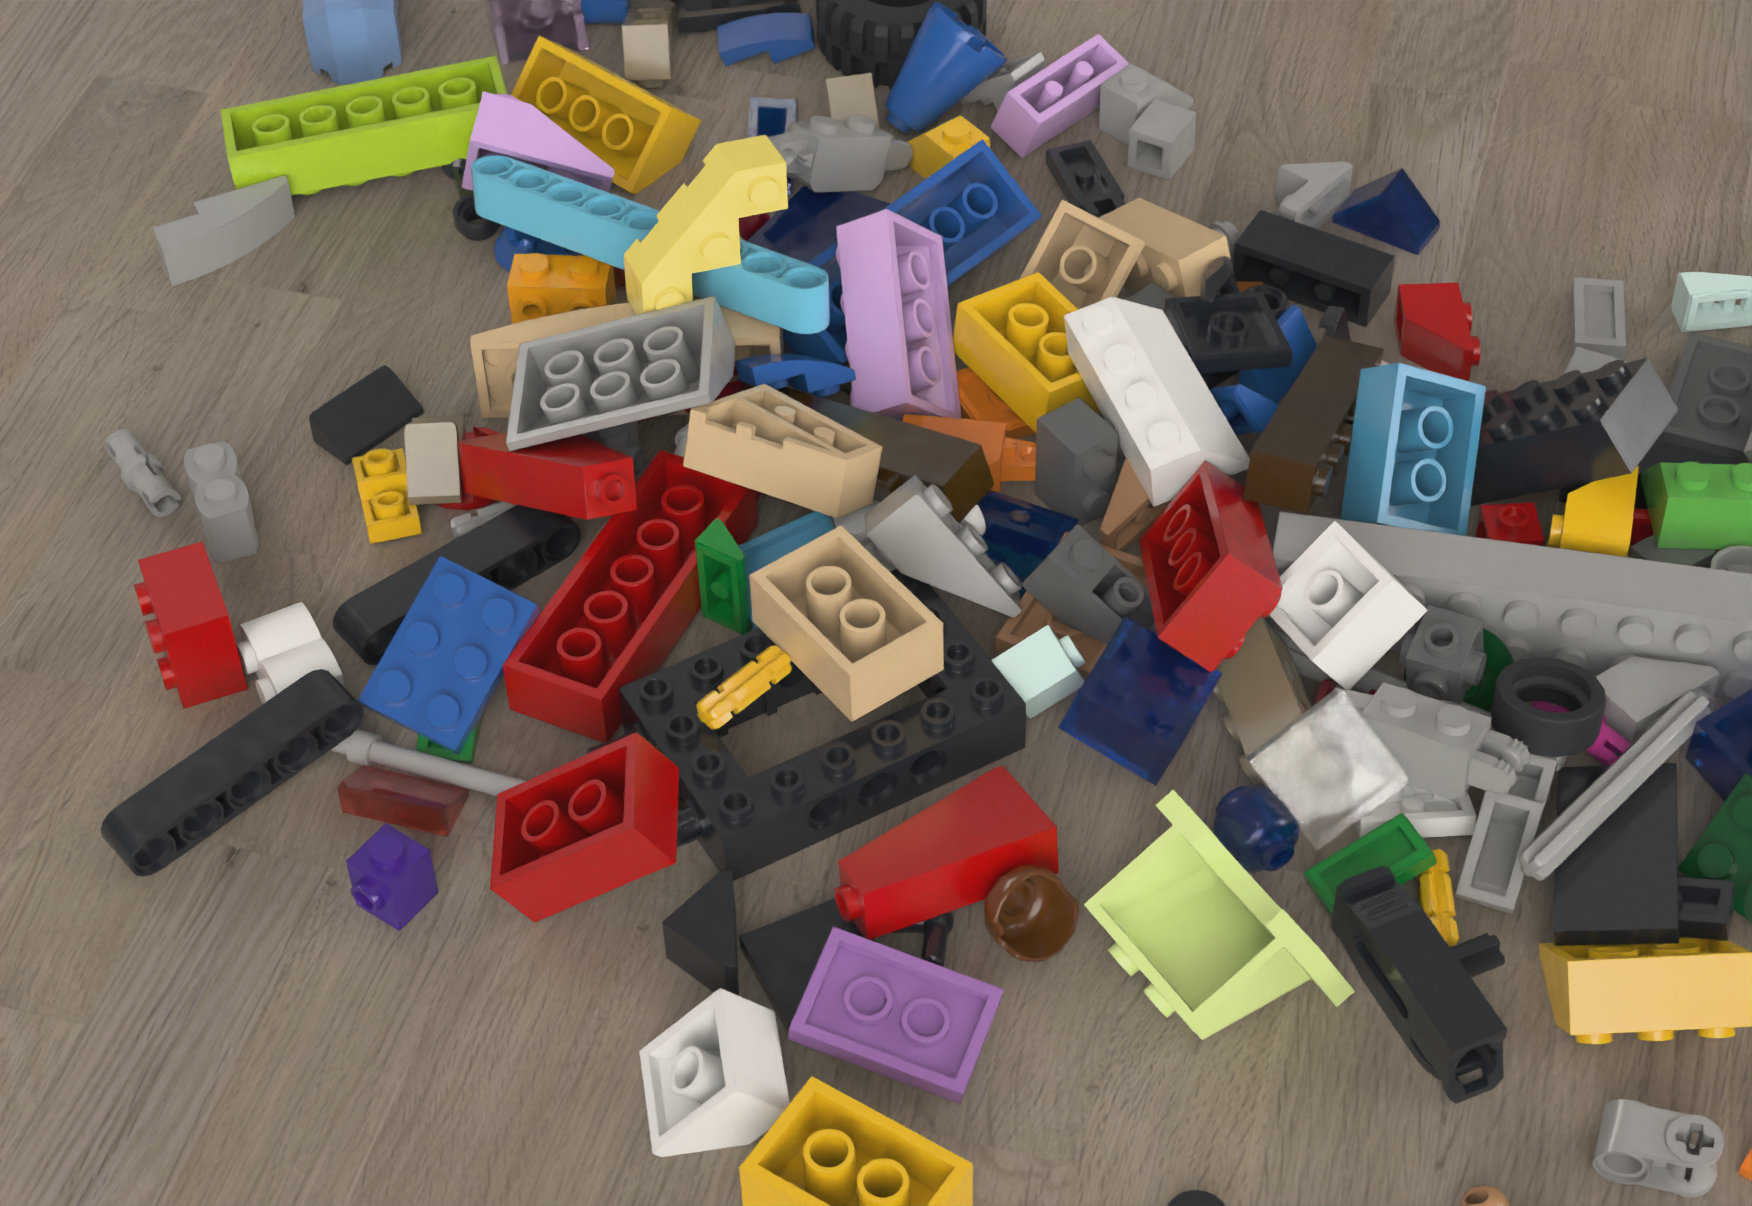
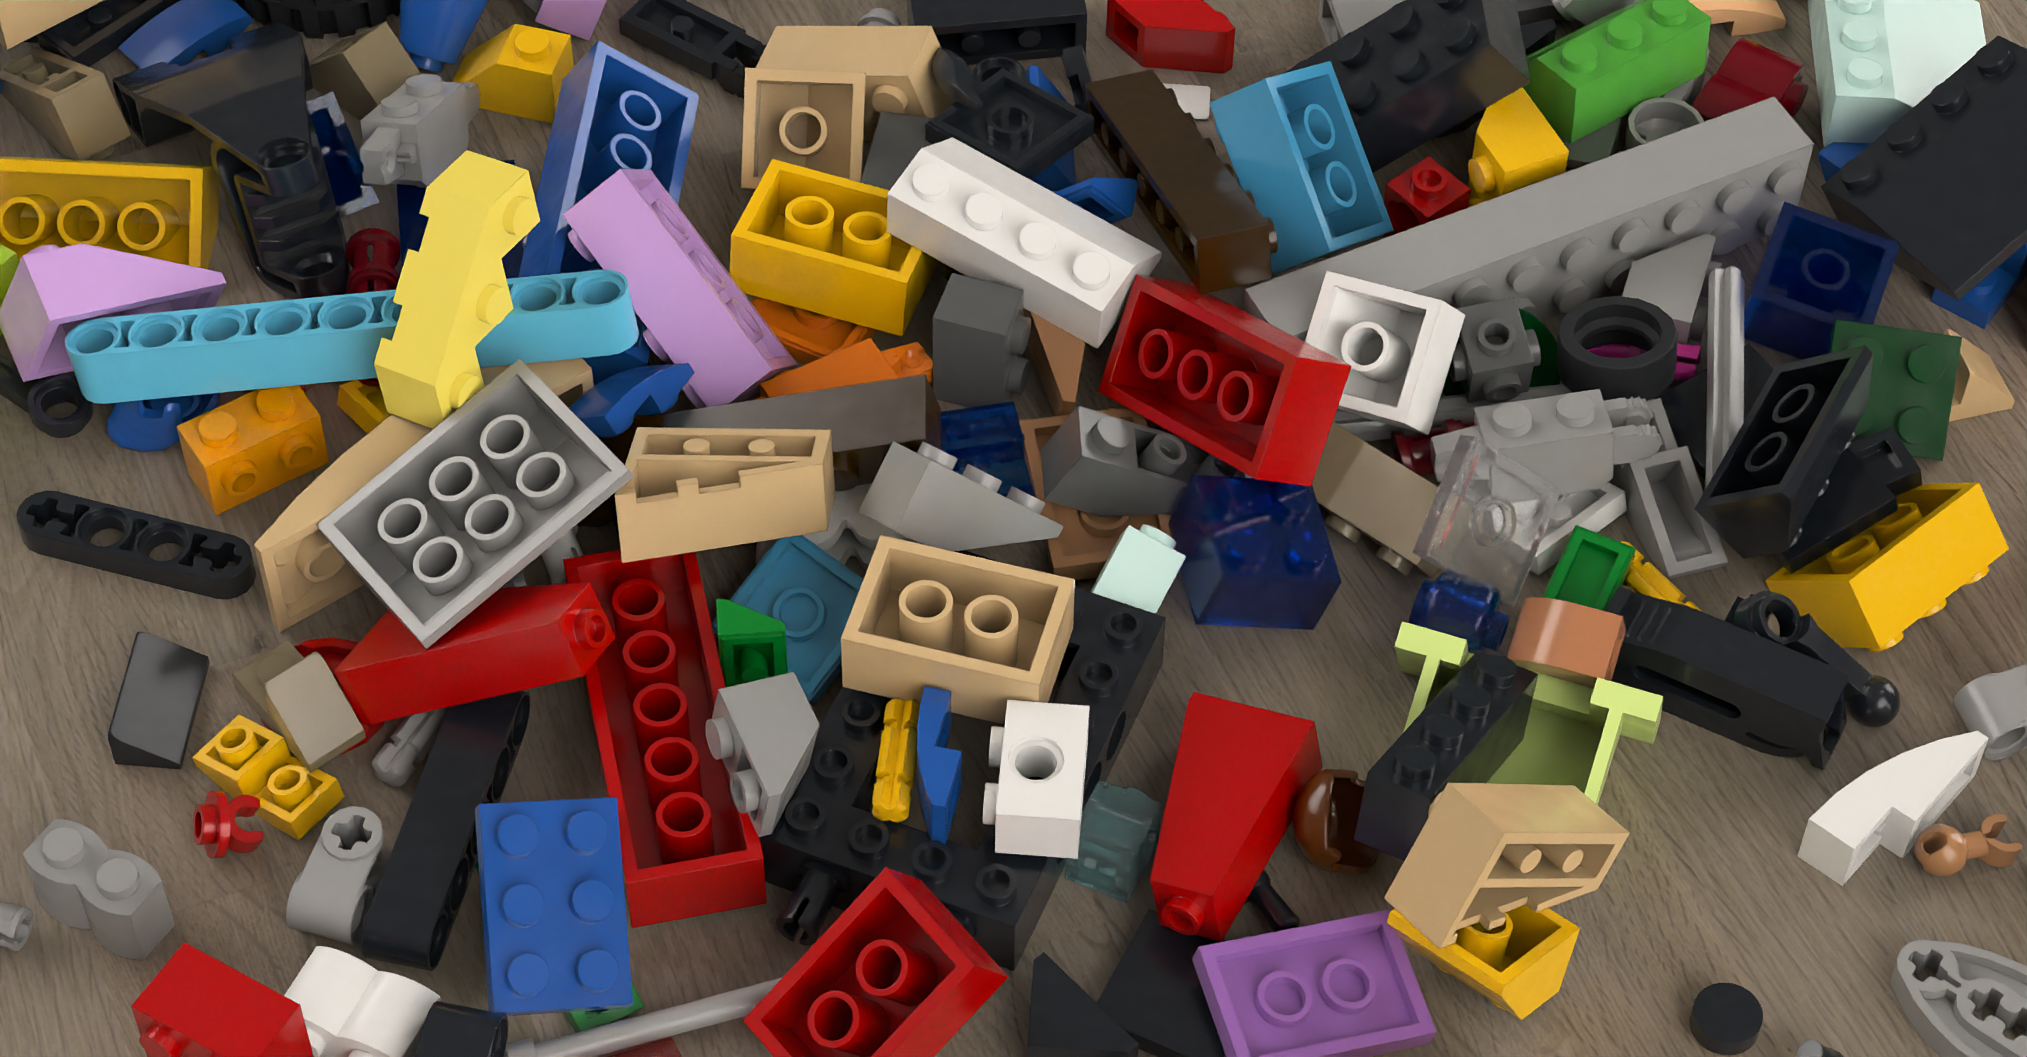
camera: 40 degrees left, 5 degrees up
none -> black beam [16,491,256,600]
none -> black piece [112,22,351,299]
none -> red plate [193,790,264,859]
none -> light grey piece [286,806,390,945]
none -> light grey slope [705,672,820,837]
none -> blue slope [917,686,962,845]
none -> white brick [983,700,1089,859]
none -> clear light blue brick [1065,780,1162,902]
none -> black brick [1354,650,1538,861]
none -> tan wedge [1384,783,1630,949]
none -> yellow slope [1387,905,1580,1020]
none -> nougat brick [1507,597,1626,689]
none -> black slope [1695,345,1873,559]
none -> black piece [1734,591,1901,727]
none -> white slope [1797,731,1989,886]

